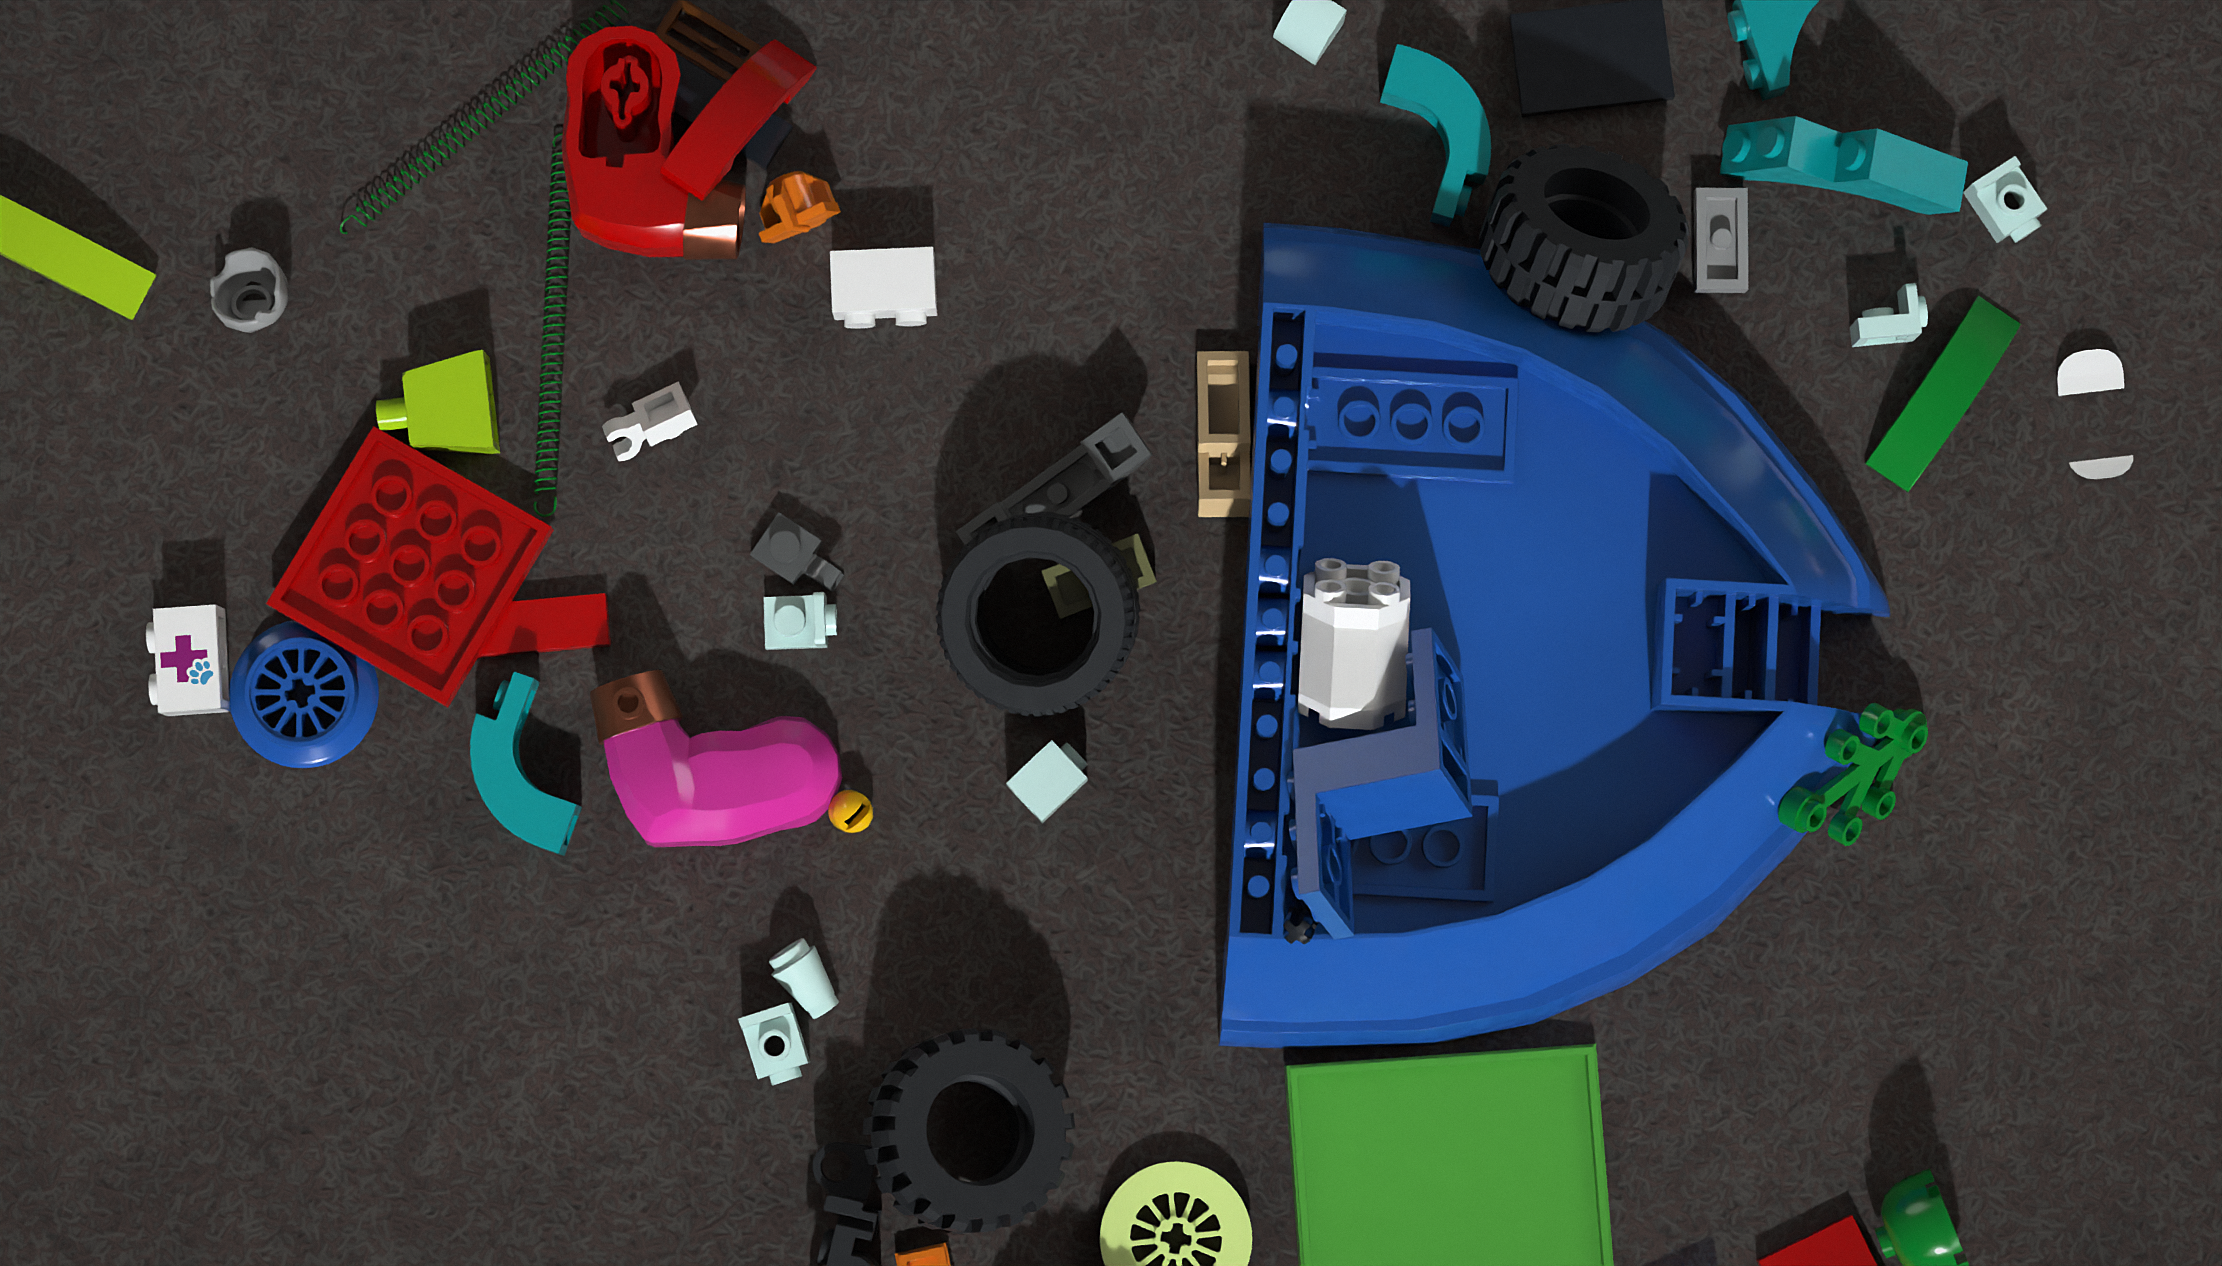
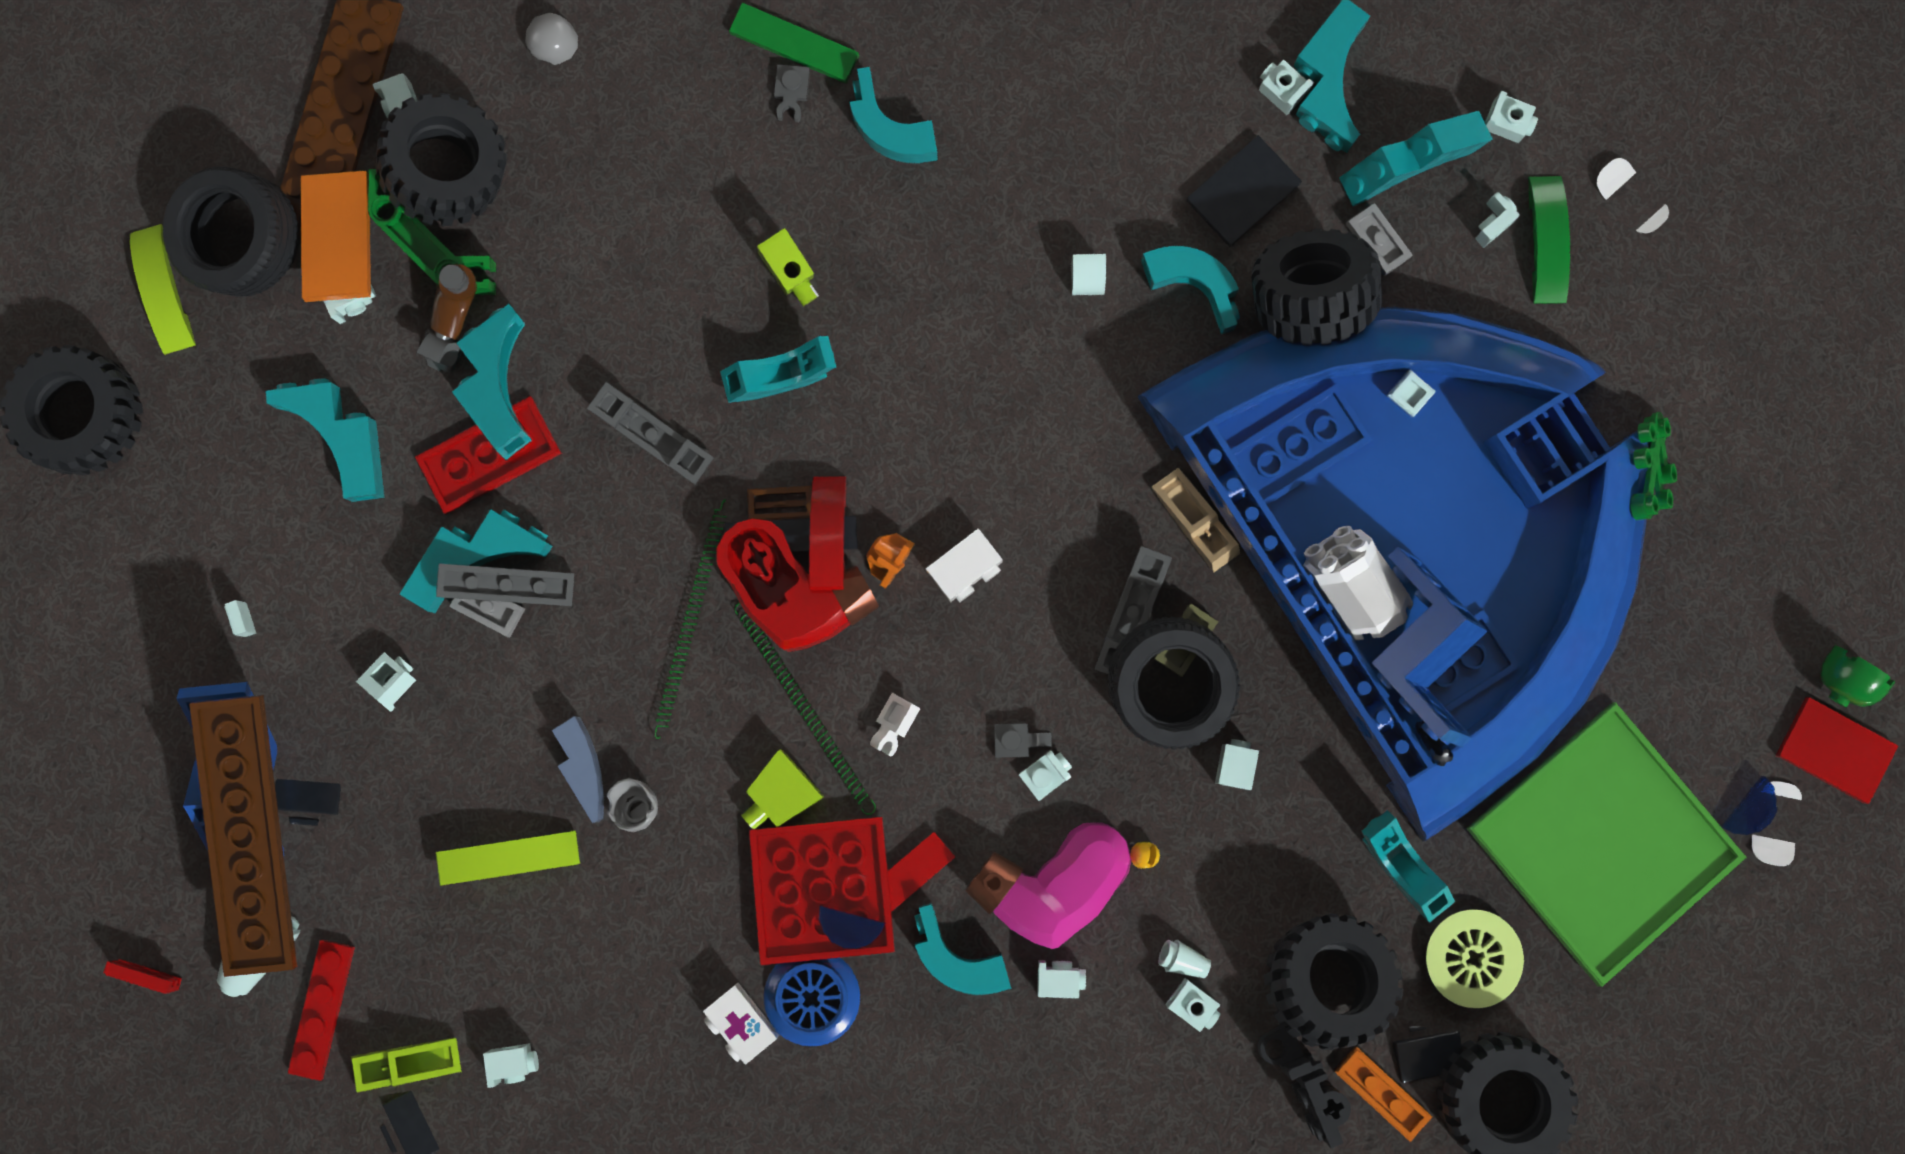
camera: 30 degrees left, 0 degrees up
none -> sand blue slope [552,716,604,823]
none -> clear blue tile [819,906,886,949]
none -> light aqua brick [1037,960,1086,998]
none -> teal arch [1362,810,1455,923]
none -> light aqua tile [1386,370,1436,417]

